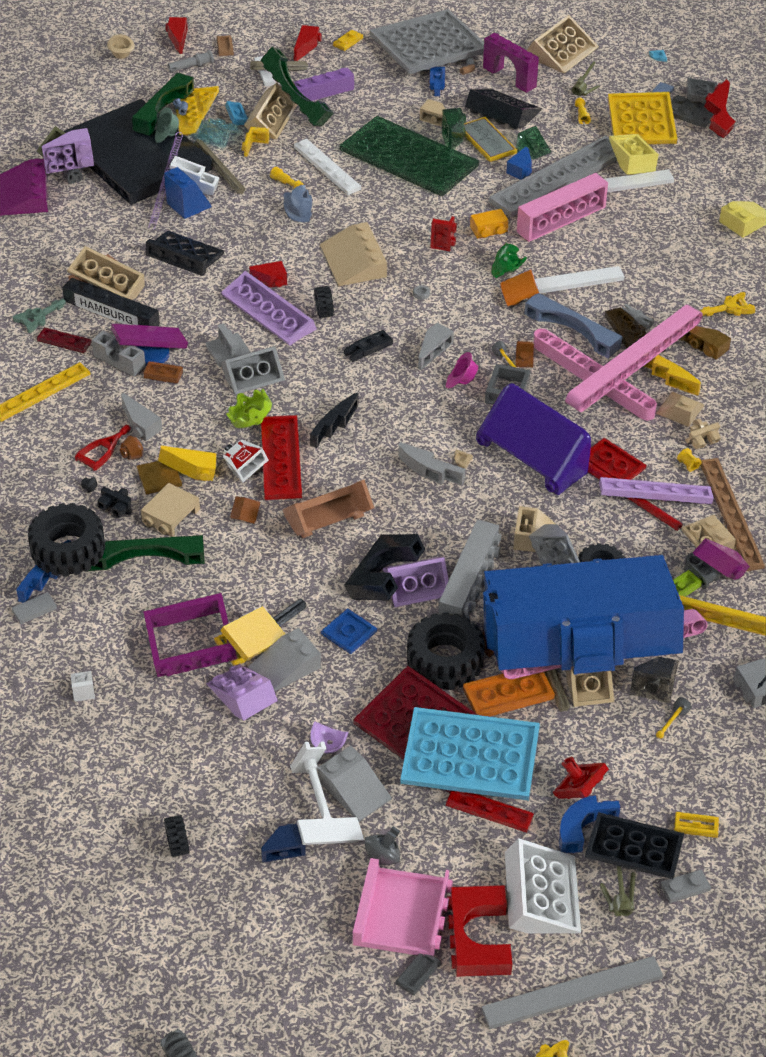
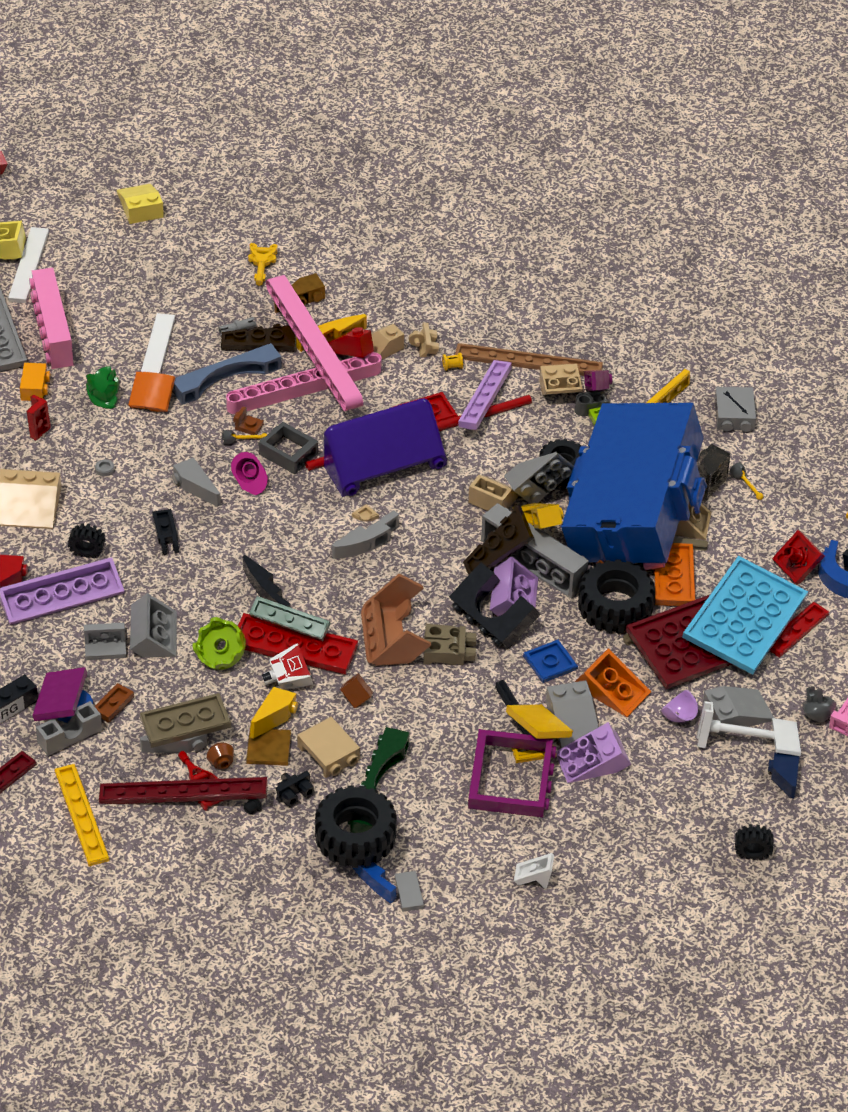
camera: 70 degrees left, 0 degrees up
none -> dark red tile [99,777,268,804]
none -> dark tan tile [140,693,231,748]
none -> sand green tile [249,596,331,641]
none -> red slope [328,327,374,358]
none -> dark tan hips [423,623,476,665]
none -> dark brown wing [463,504,534,575]
none -> yellow arch [521,503,564,529]
none -> orange slope [575,648,651,717]

